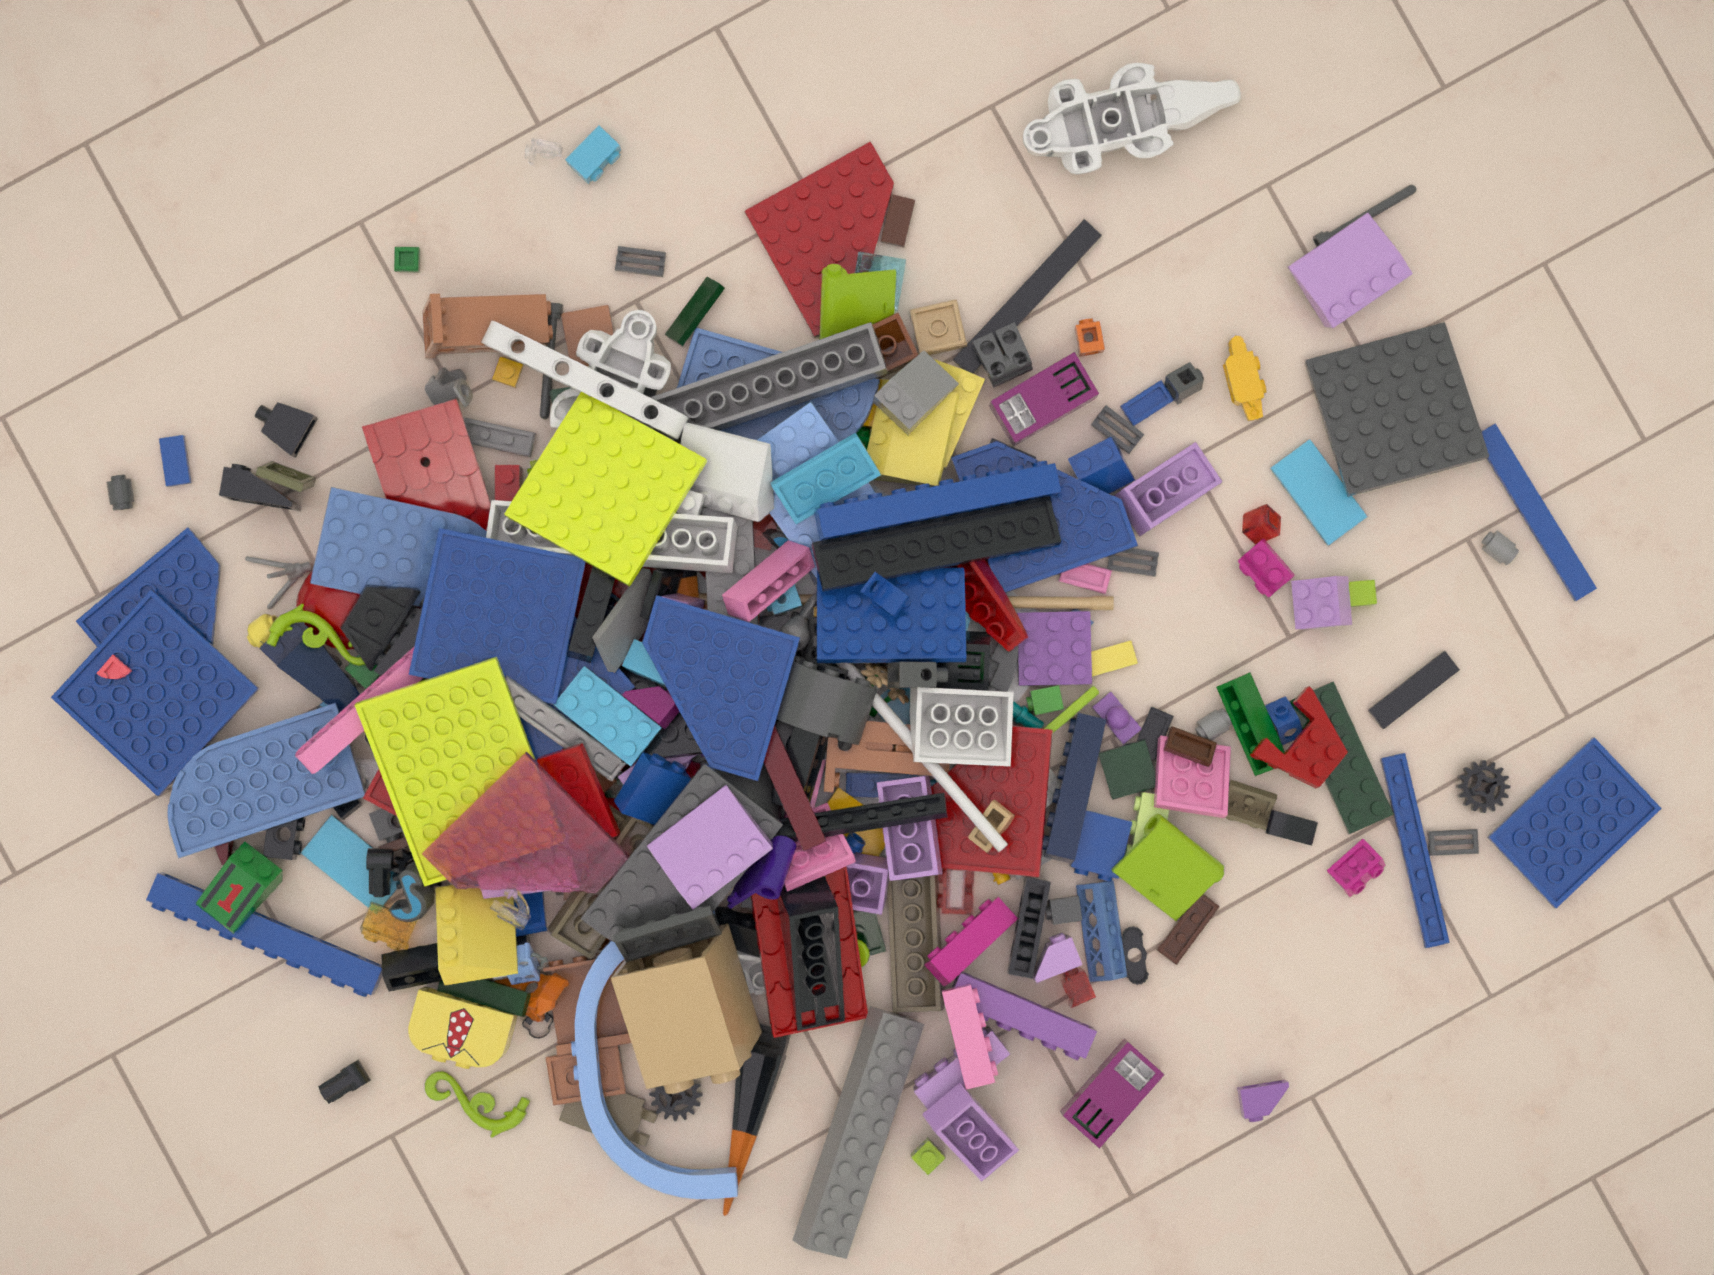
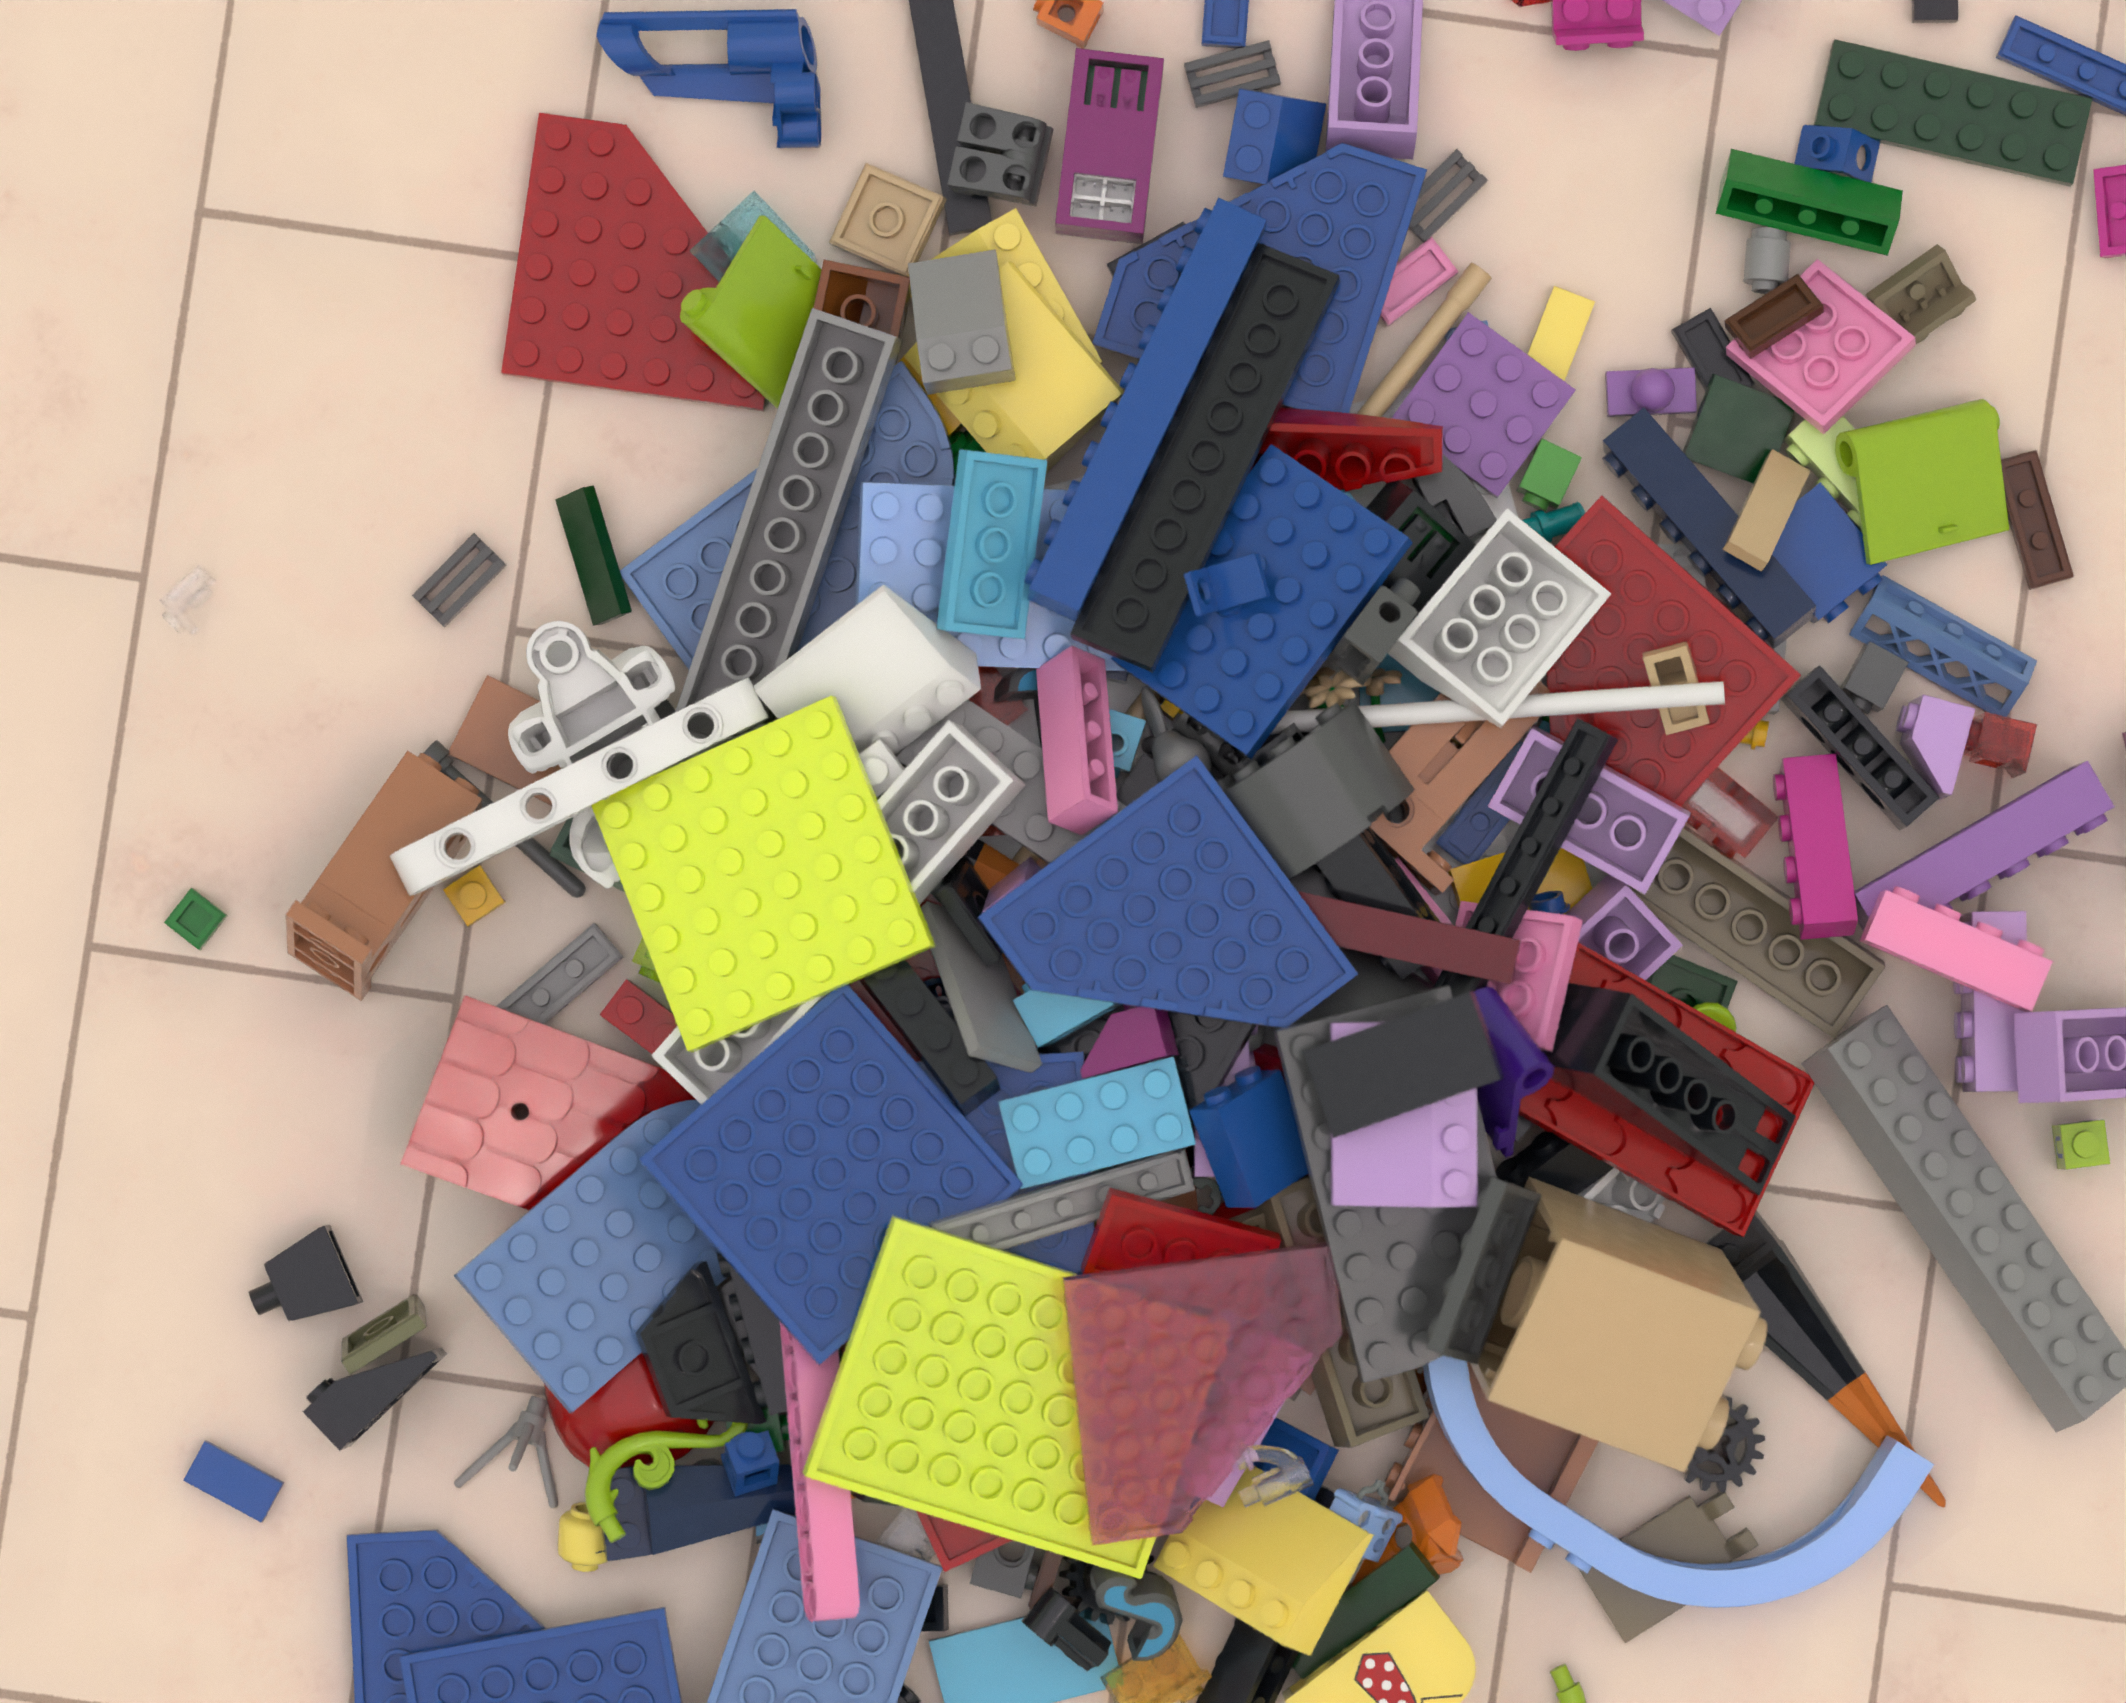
camera: 45 degrees left, 0 degrees up
dark grey brick [106,475,135,511] -> none
light grey piece [425,367,473,407] -> none
black piece [522,1013,554,1039] -> none
nougat tile [545,1045,626,1106] -> none
medium azure brick [565,125,621,184] -> none
reddish brown tile [881,194,915,248] -> none
lime tile [1043,685,1099,733] -> none
black piece [1122,926,1149,985] -> none
red wing [1250,686,1348,789] -> none
black slope [1266,810,1318,846] -> none
none -> blue panel [596,9,821,148]
none -> blue brick [720,1430,780,1497]
none -> black tile [1303,991,1504,1138]
none -> tan tile [1723,449,1810,572]

